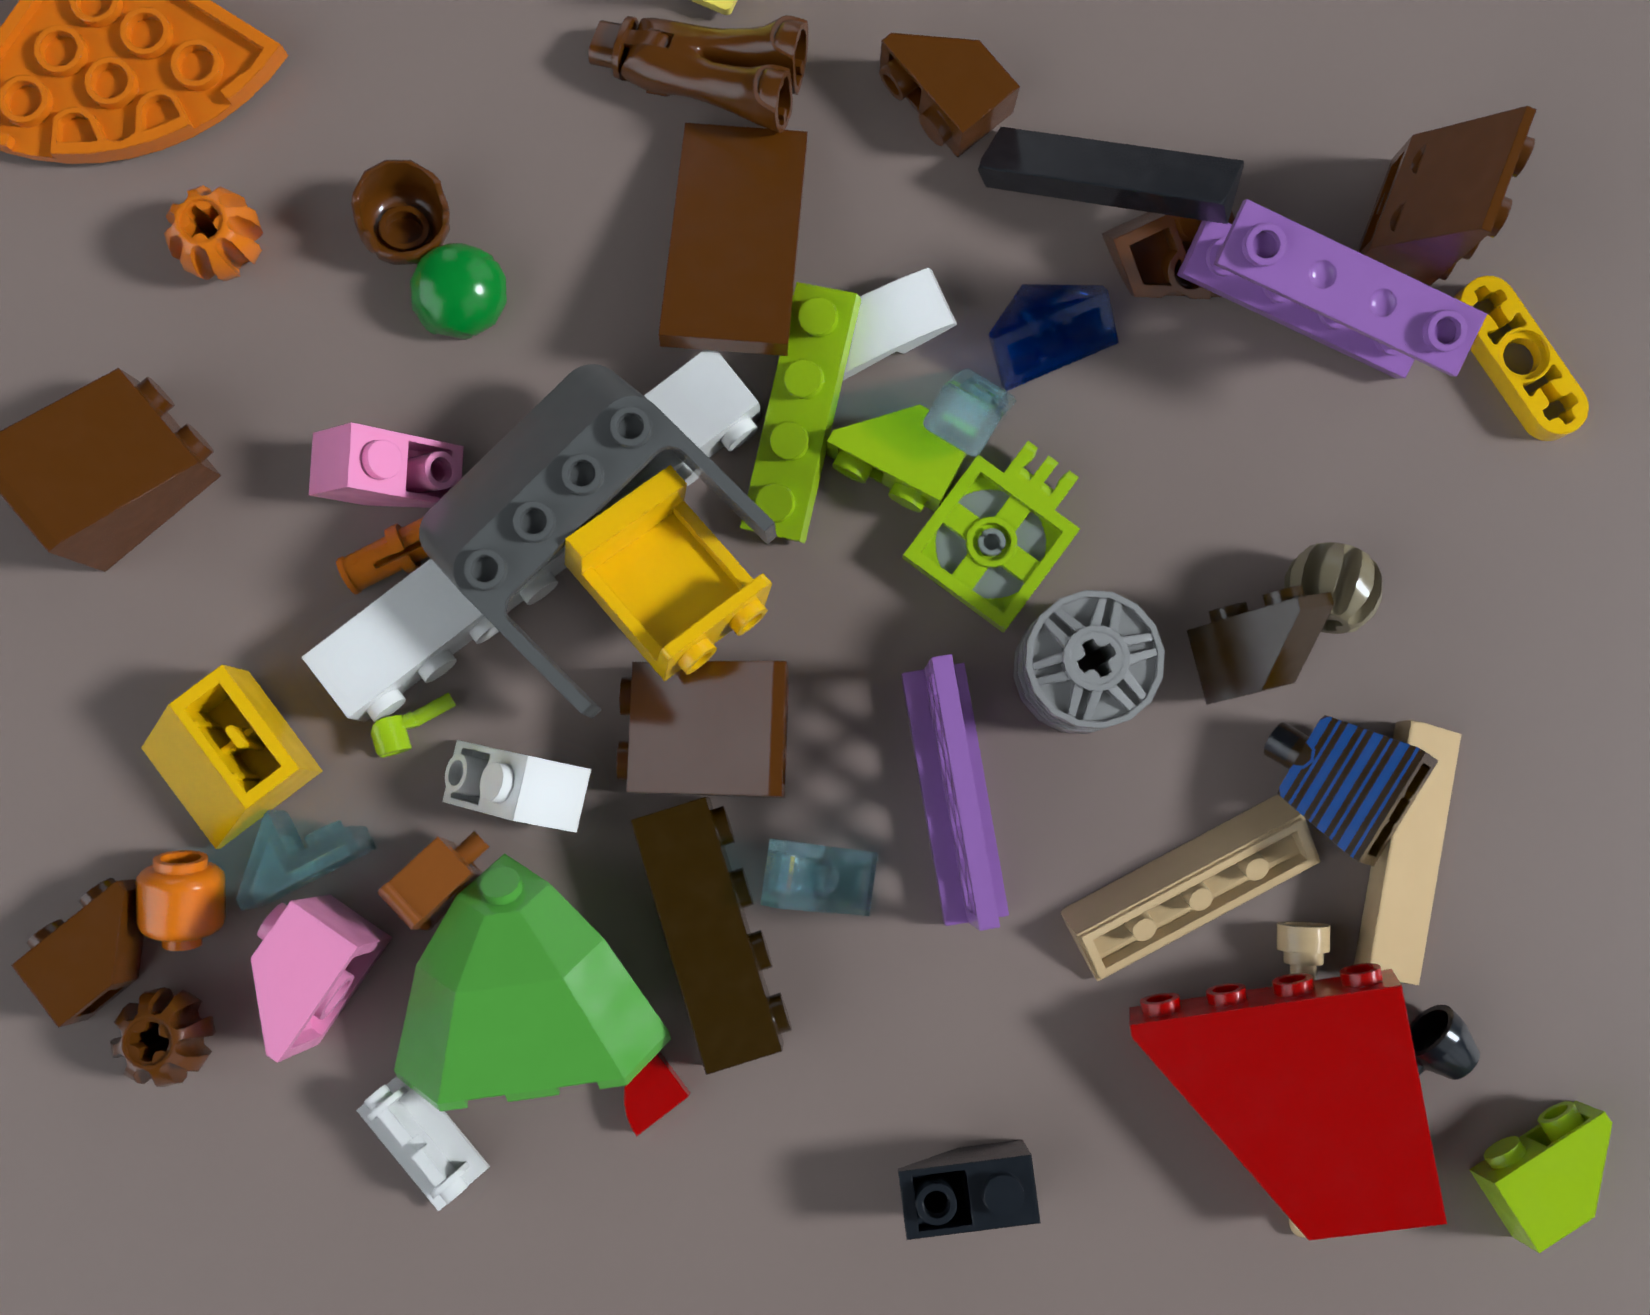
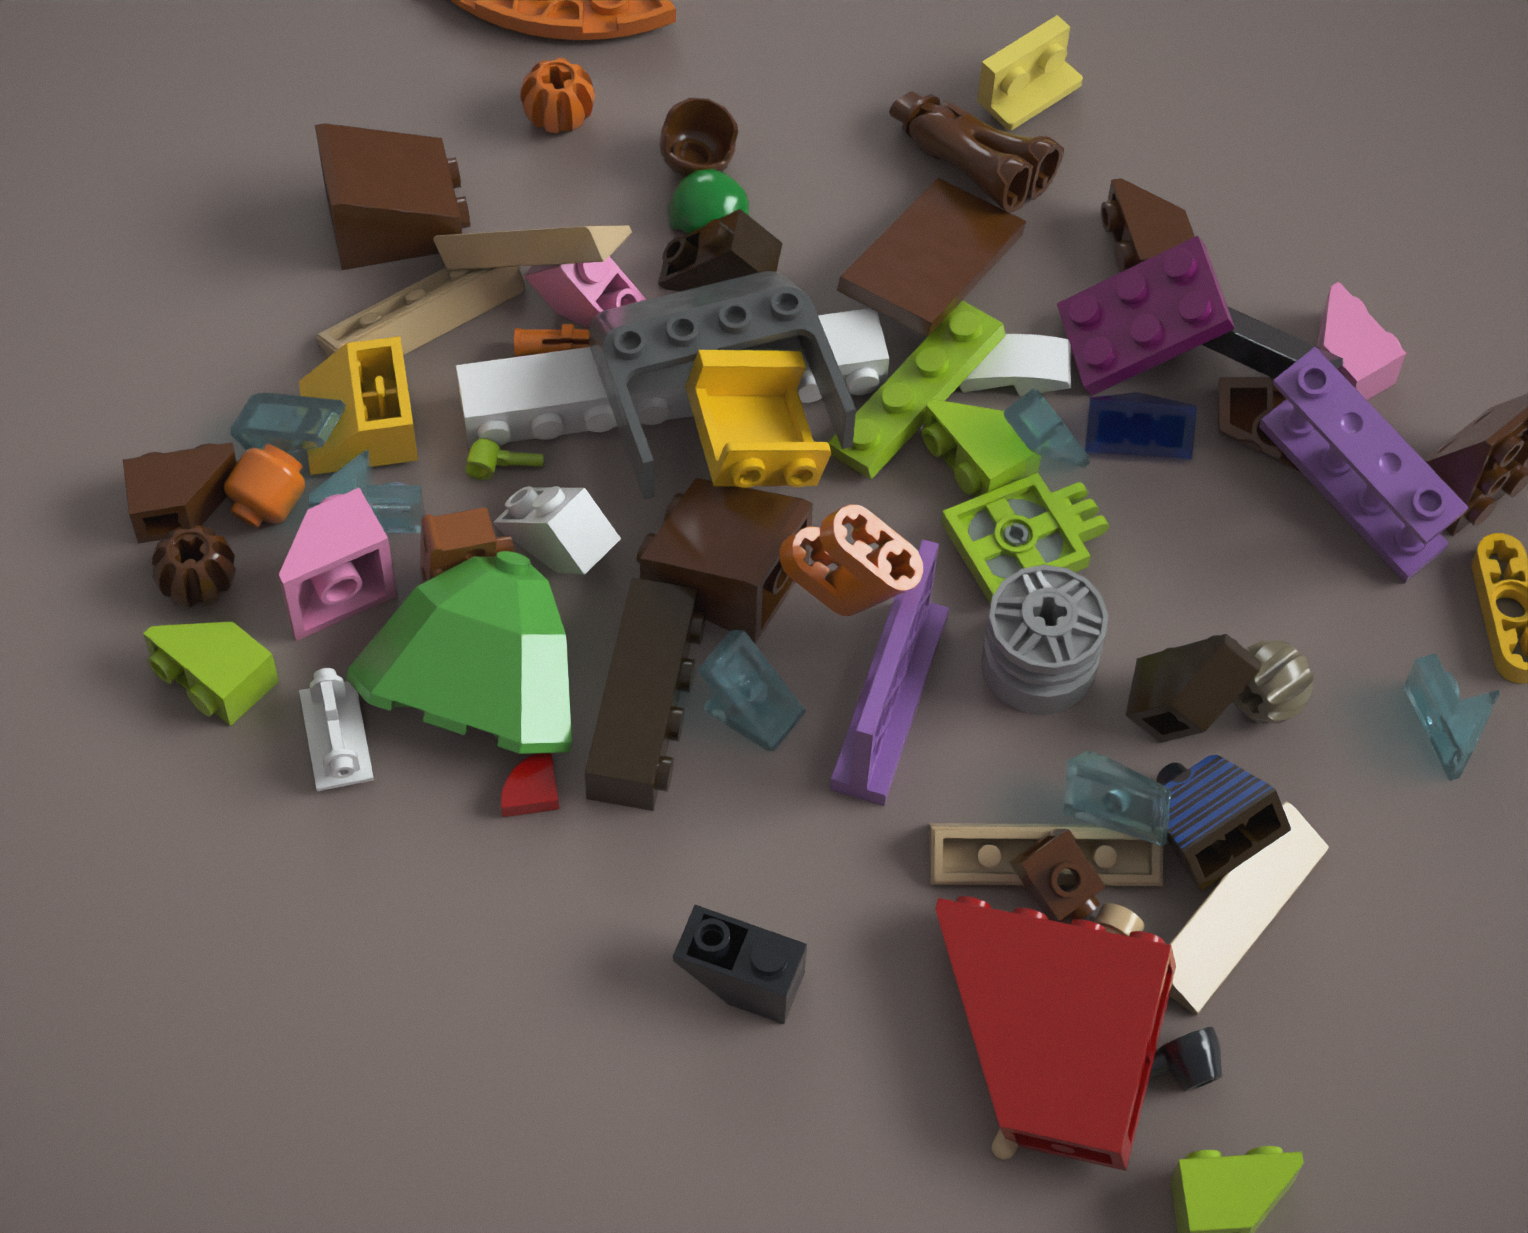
camera: 25 degrees right, 25 degrees down
none -> lime slope [143,621,279,726]
none -> clear light blue slope [230,393,346,453]
none -> tan slope [315,266,526,357]
none -> tan slope [433,225,632,270]
none -> dark brown slope [658,209,782,292]
none -> orange connector [779,504,923,617]
none -> reddish brown brick [1009,829,1106,923]
none -> magenta plate [1056,235,1235,396]
none -> clear light blue slope [1064,750,1171,846]
none -> bright pink slope [1317,282,1406,400]
none -> clear light blue slope [1403,653,1500,781]

